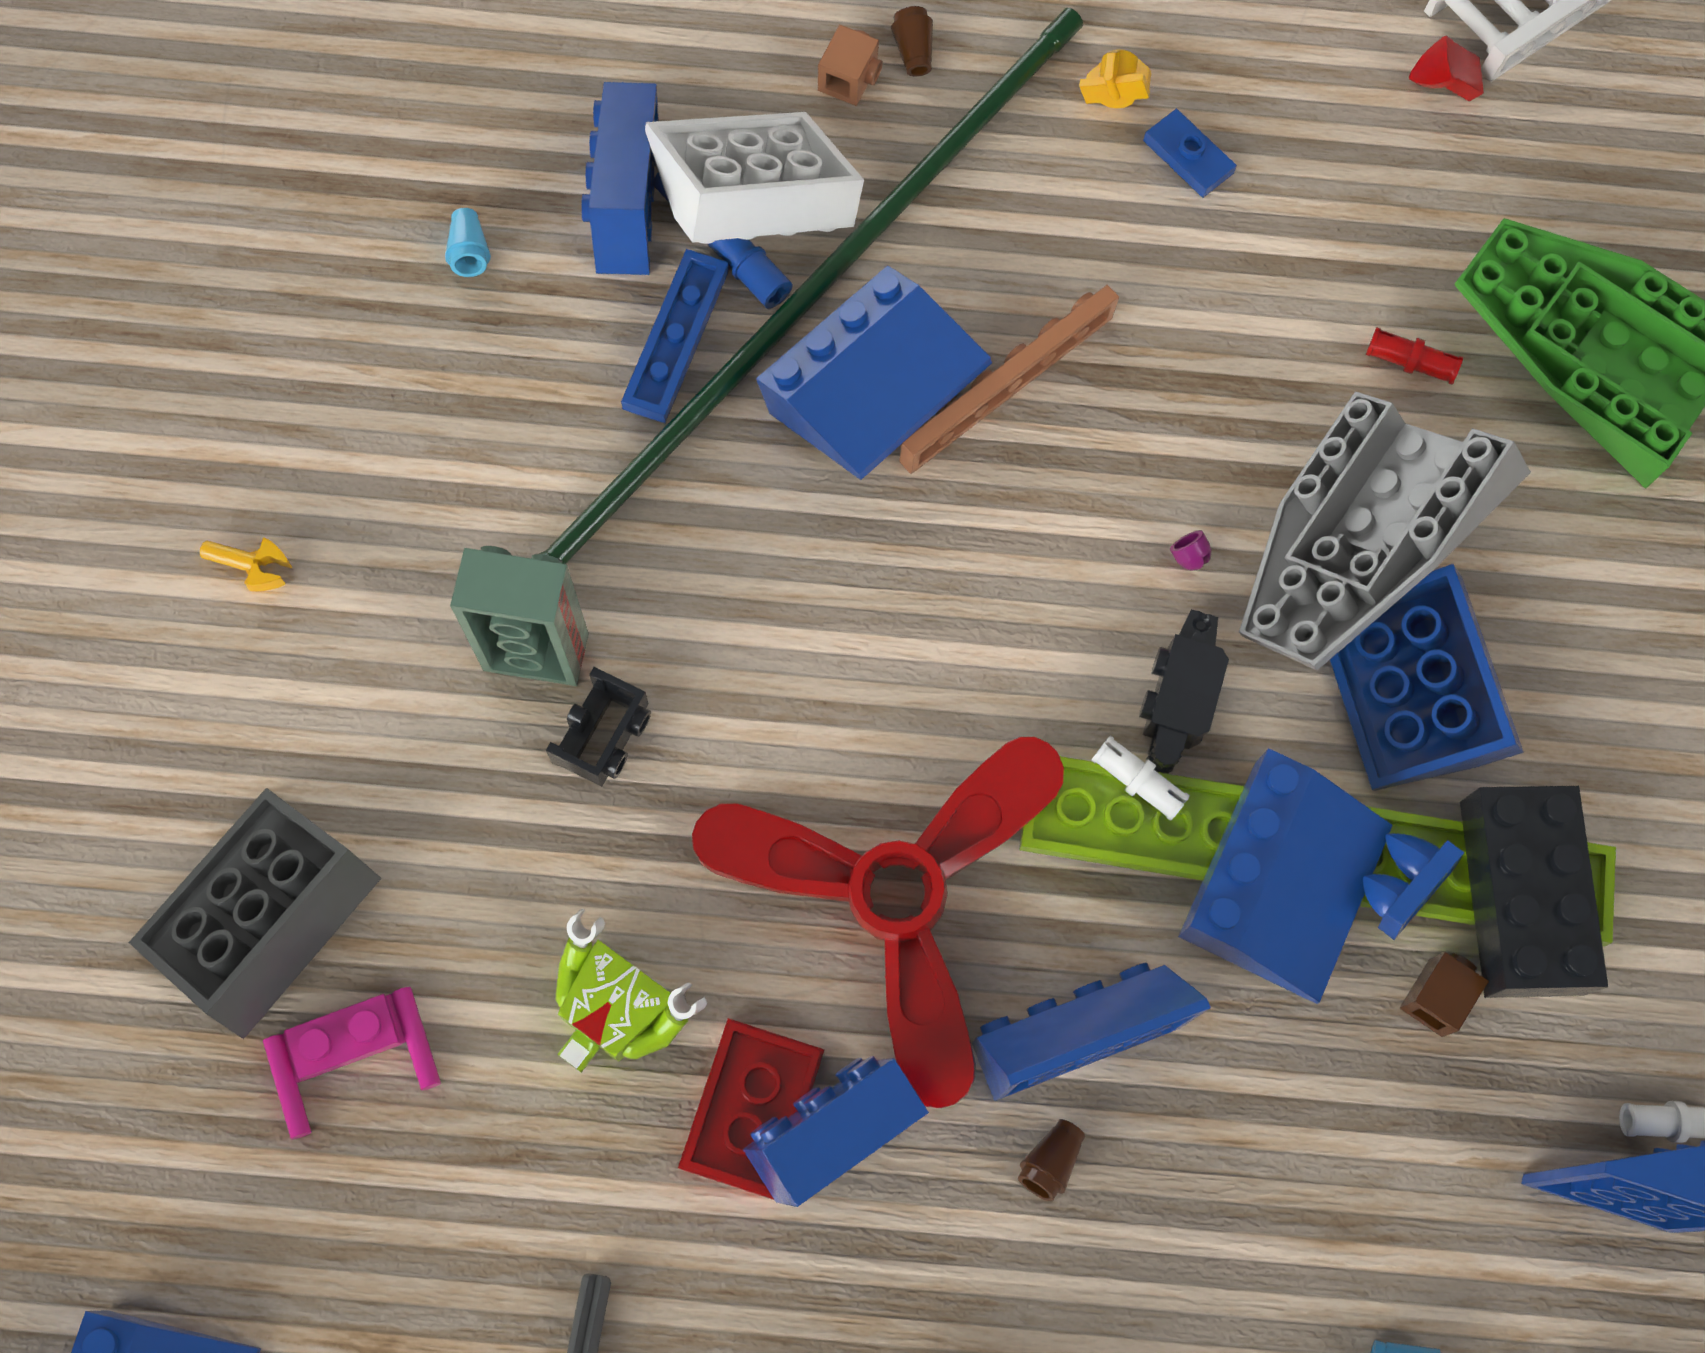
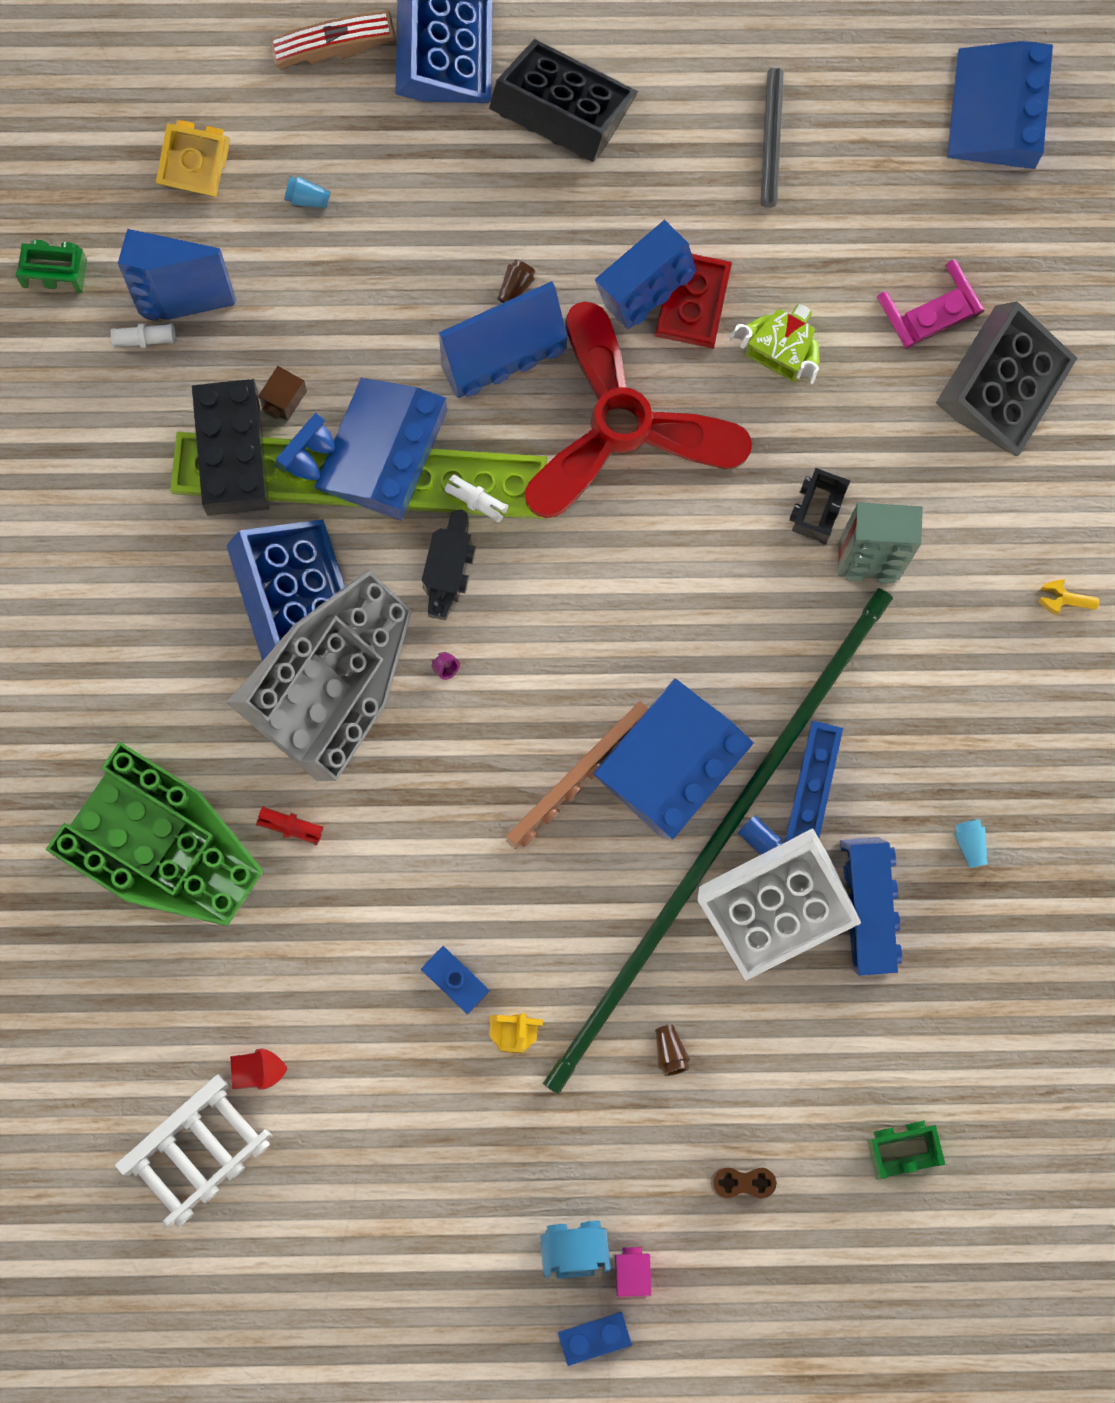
camera: 175 degrees right, 5 degrees up
nougat brick [818,24,883,106] -> none

